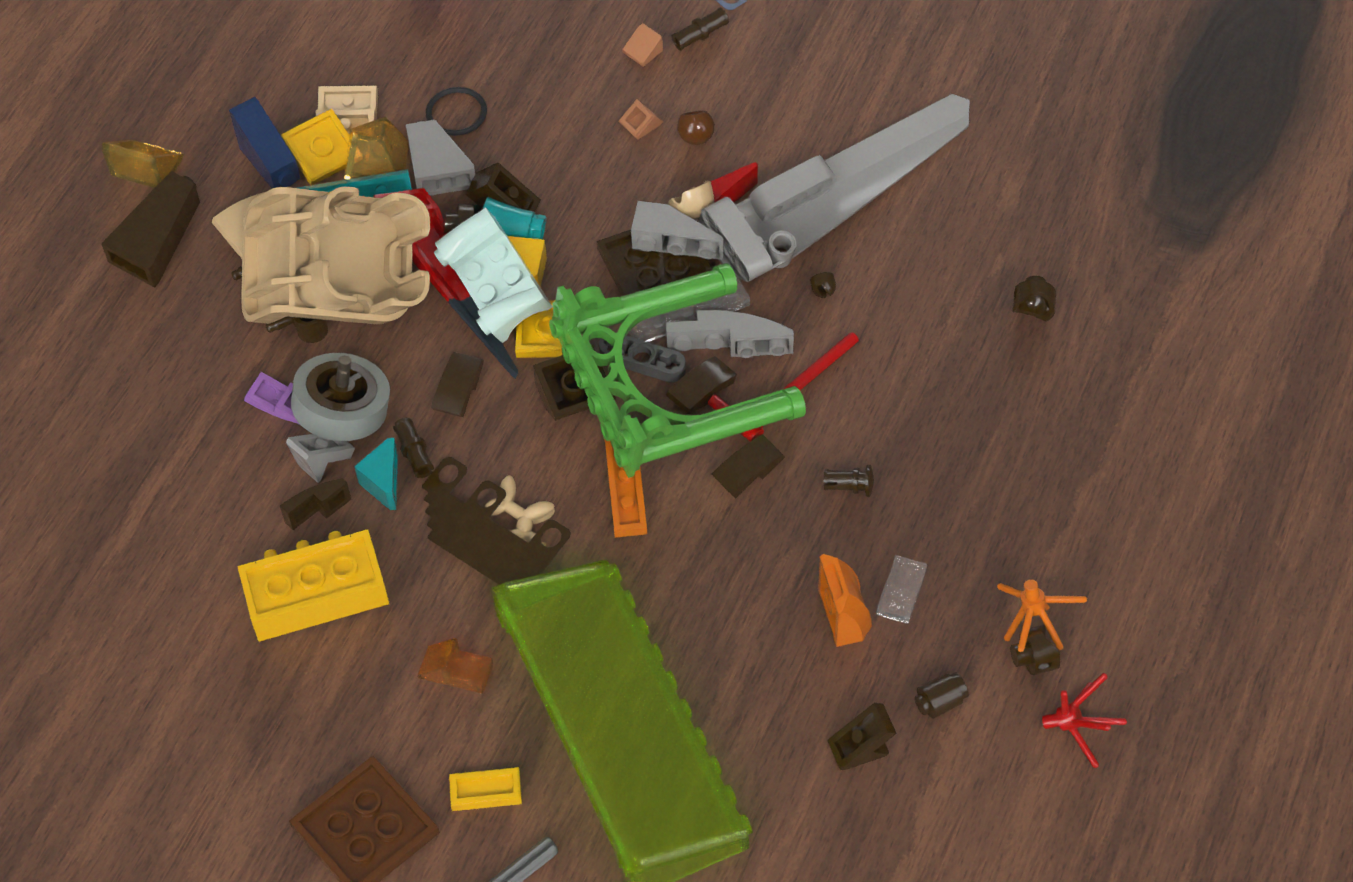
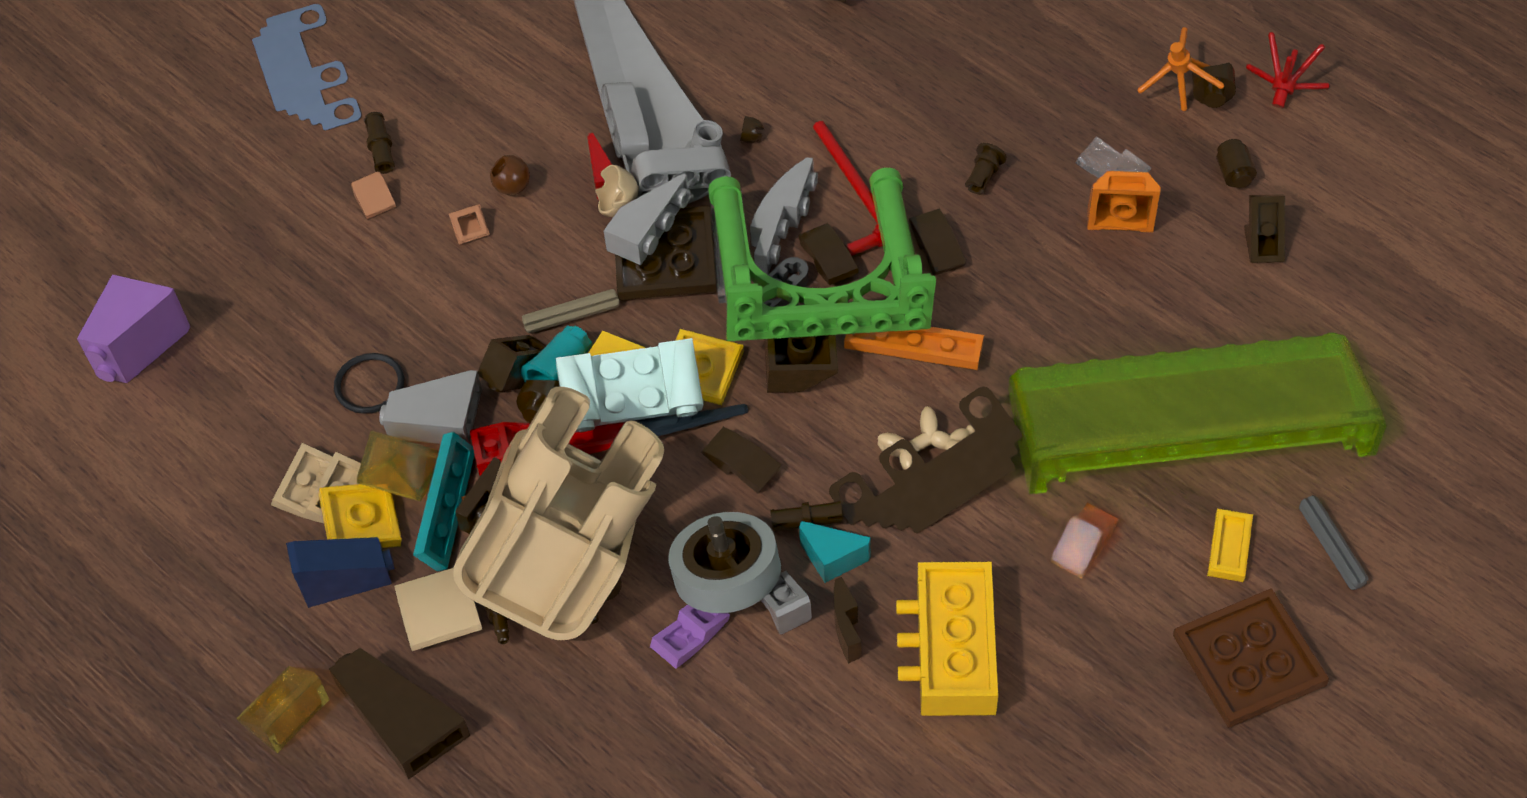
camera: 70 degrees left, 0 degrees up
none -> dark tan axle [522,289,619,334]

